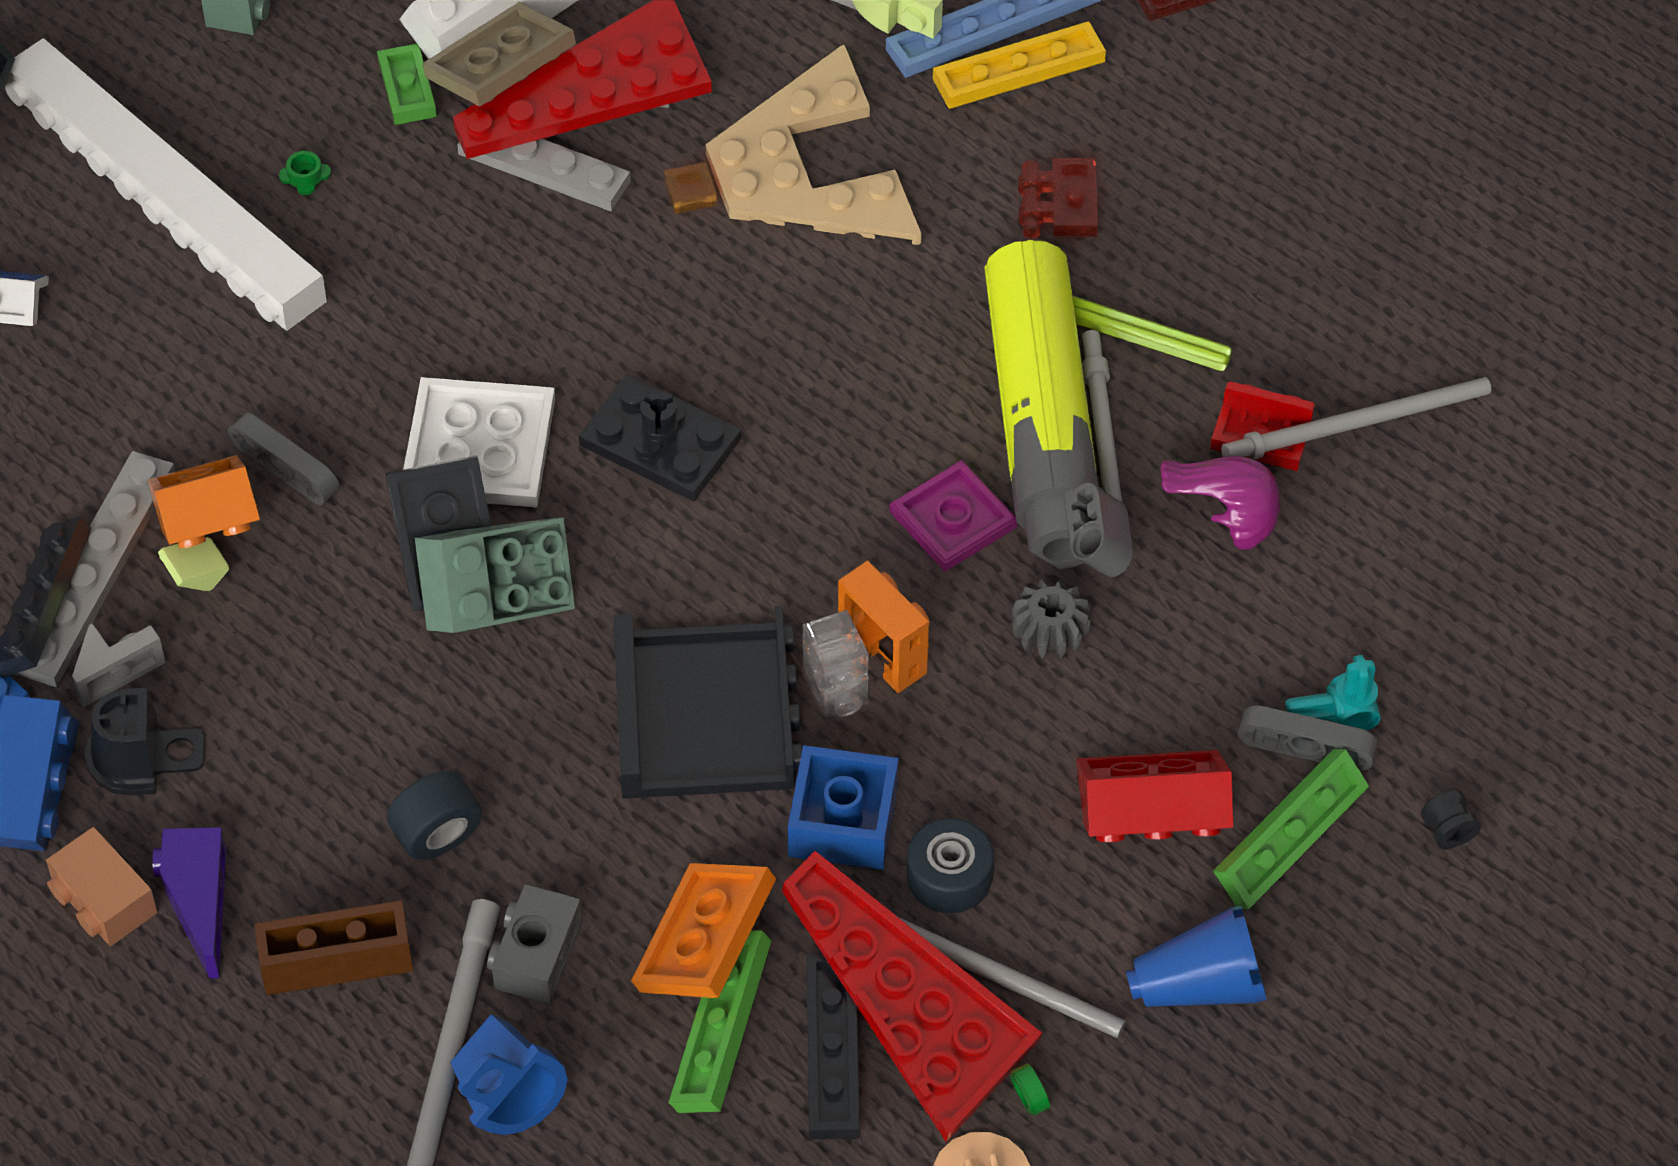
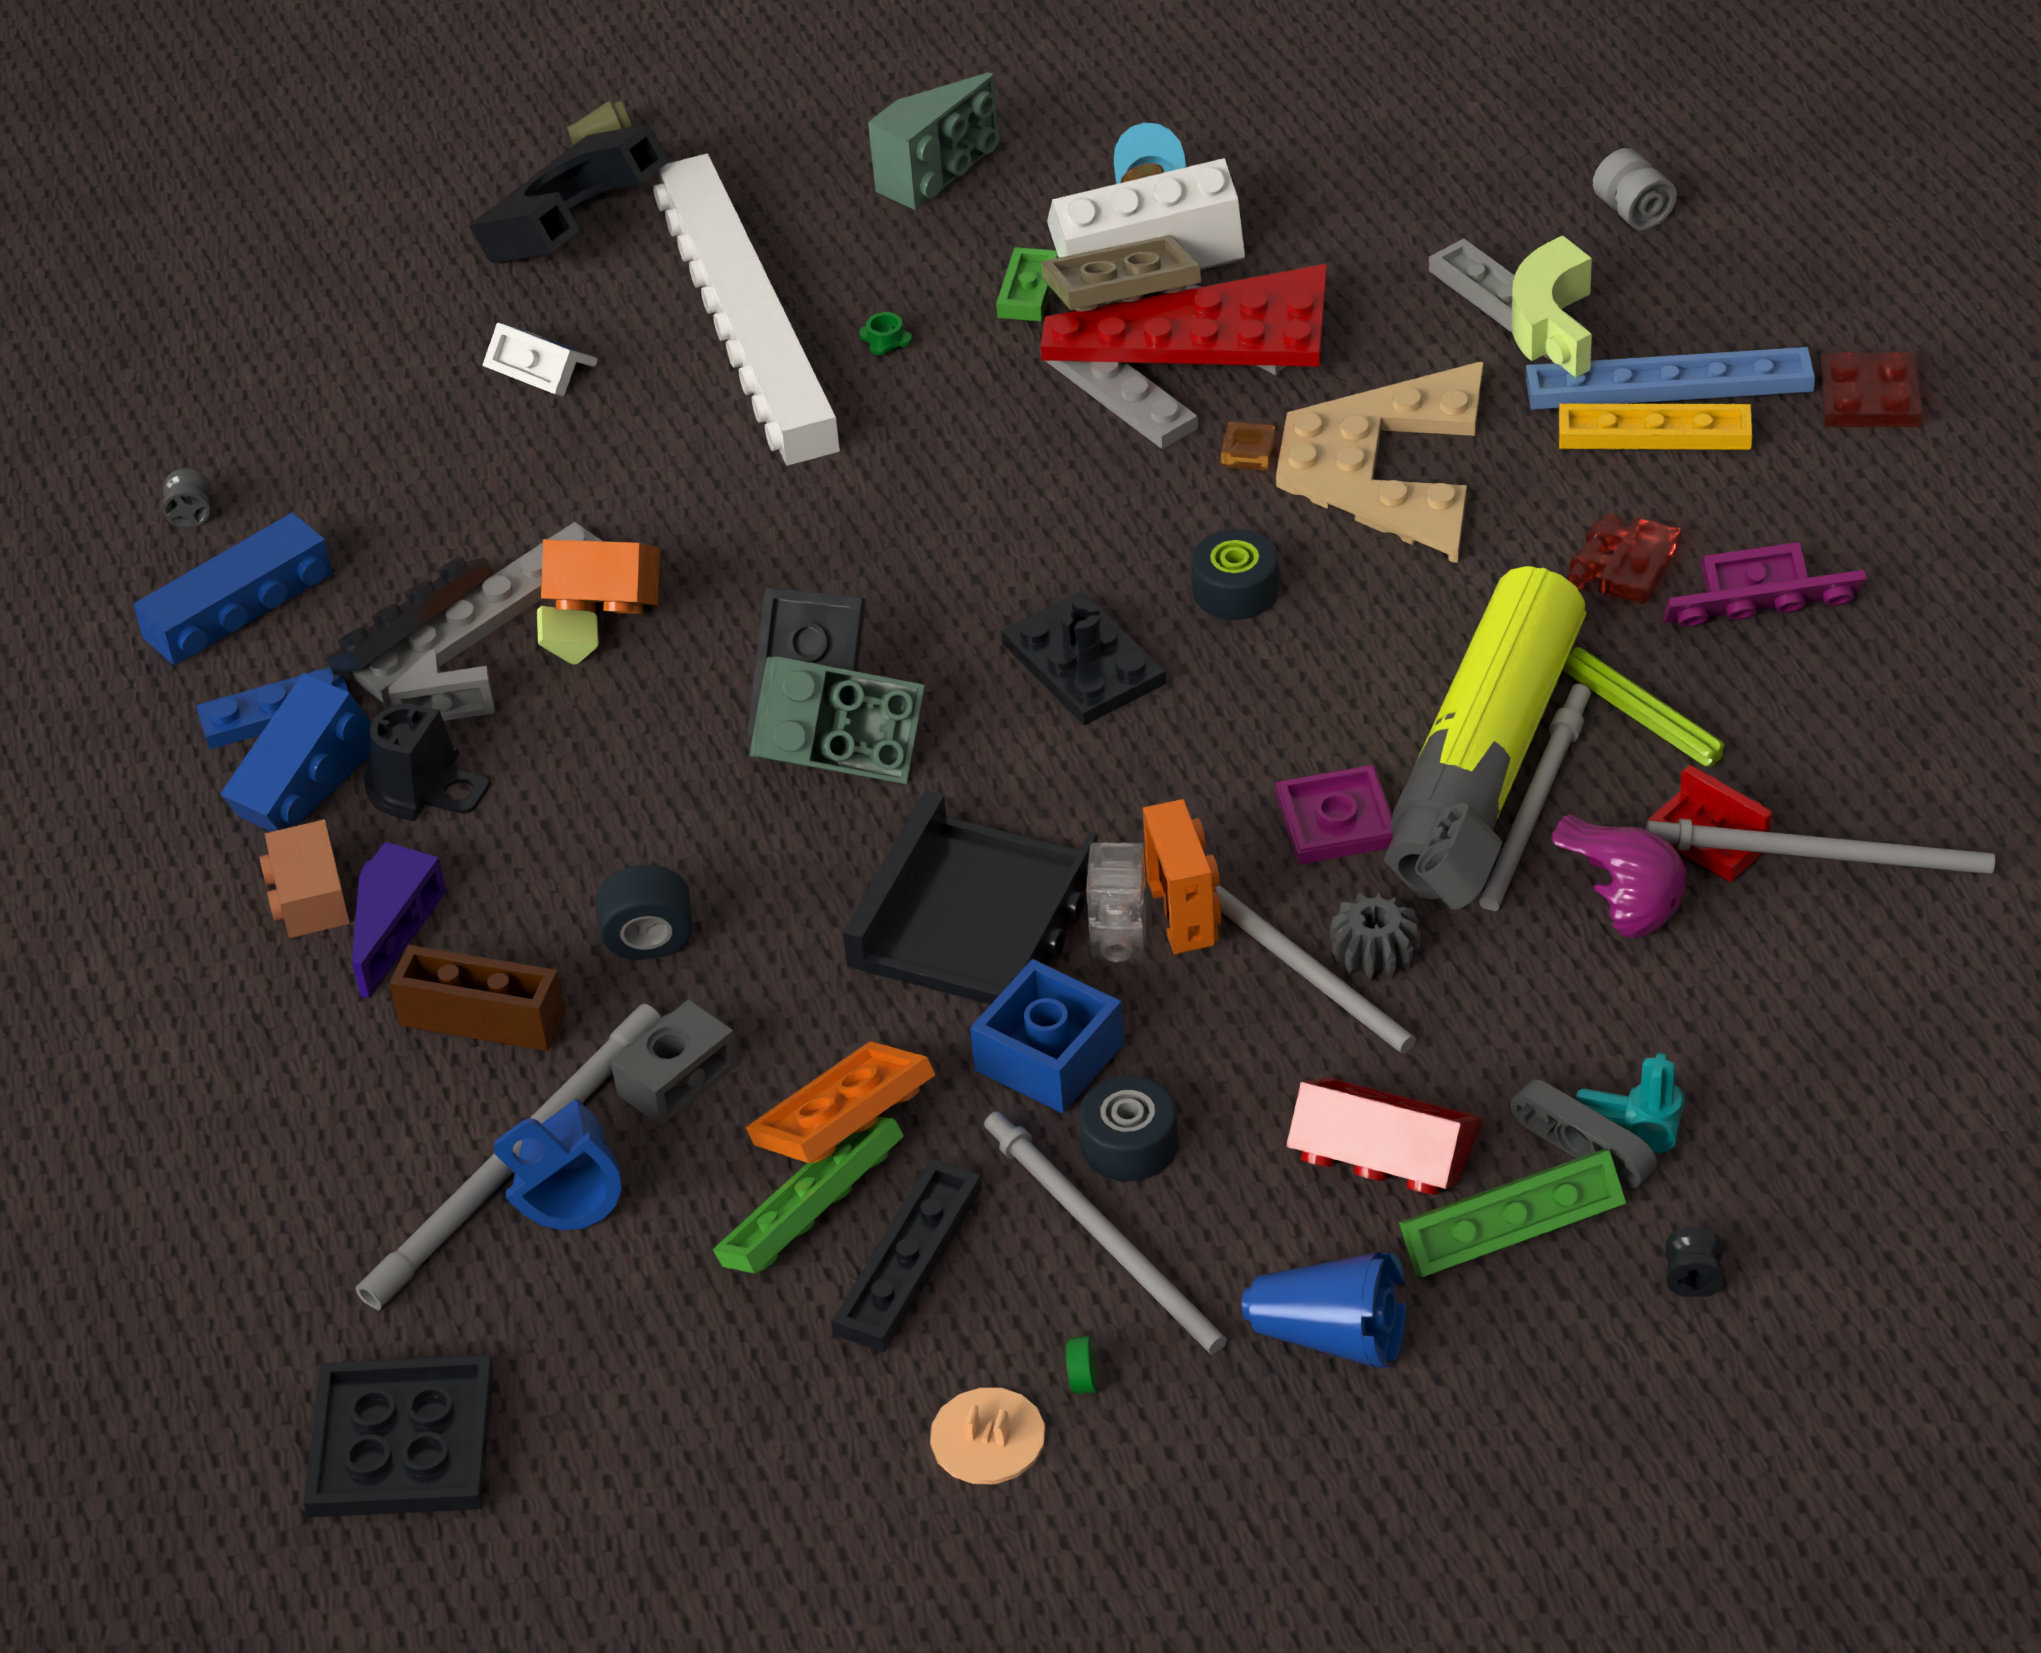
camera: 30 degrees right, 10 degrees down
dark grey beam [228,413,340,506] -> none
white plate [404,377,555,507] -> none
red wing [782,851,1042,1142] -> none
none -> black wheel [1191,529,1280,620]
none -> light grey bar [1216,885,1416,1054]
none -> magenta bracket [1662,542,1866,627]

